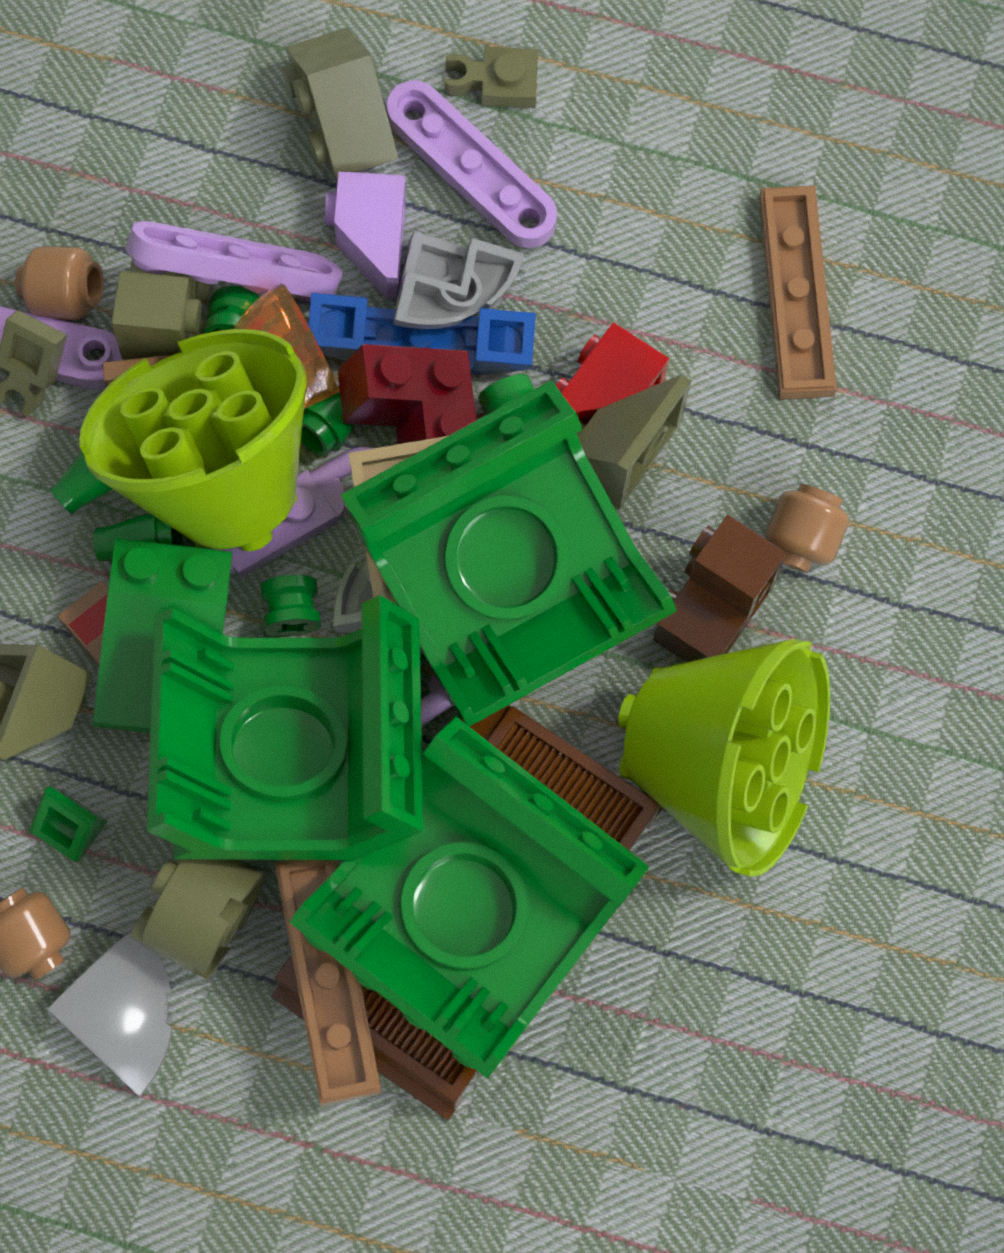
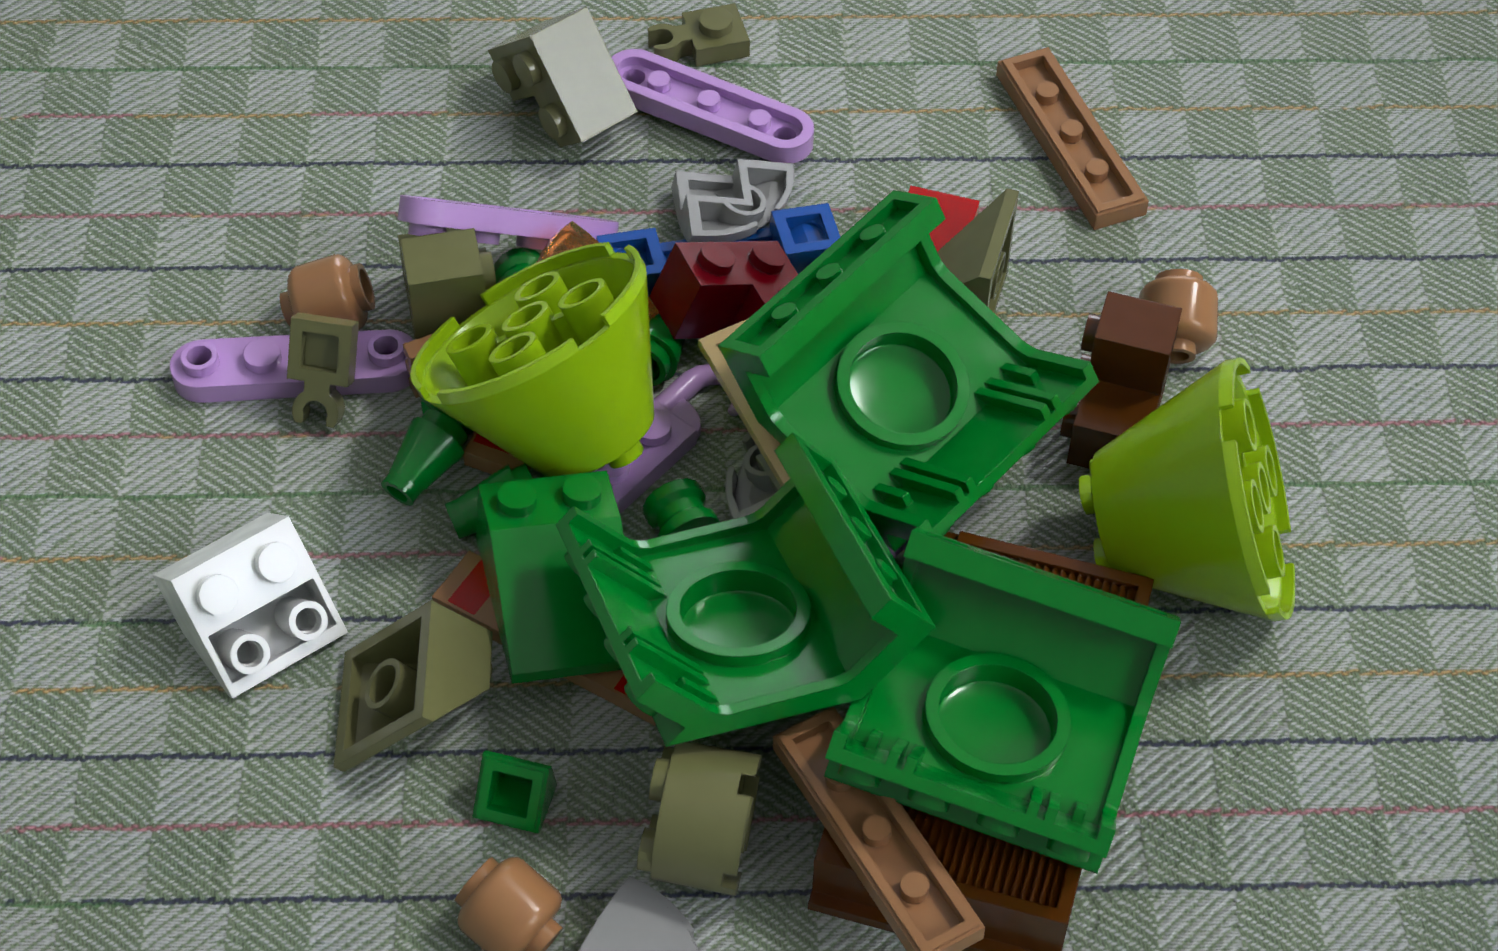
camera: 15 degrees left, 20 degrees down
lavender slope [325,171,406,300] -> none

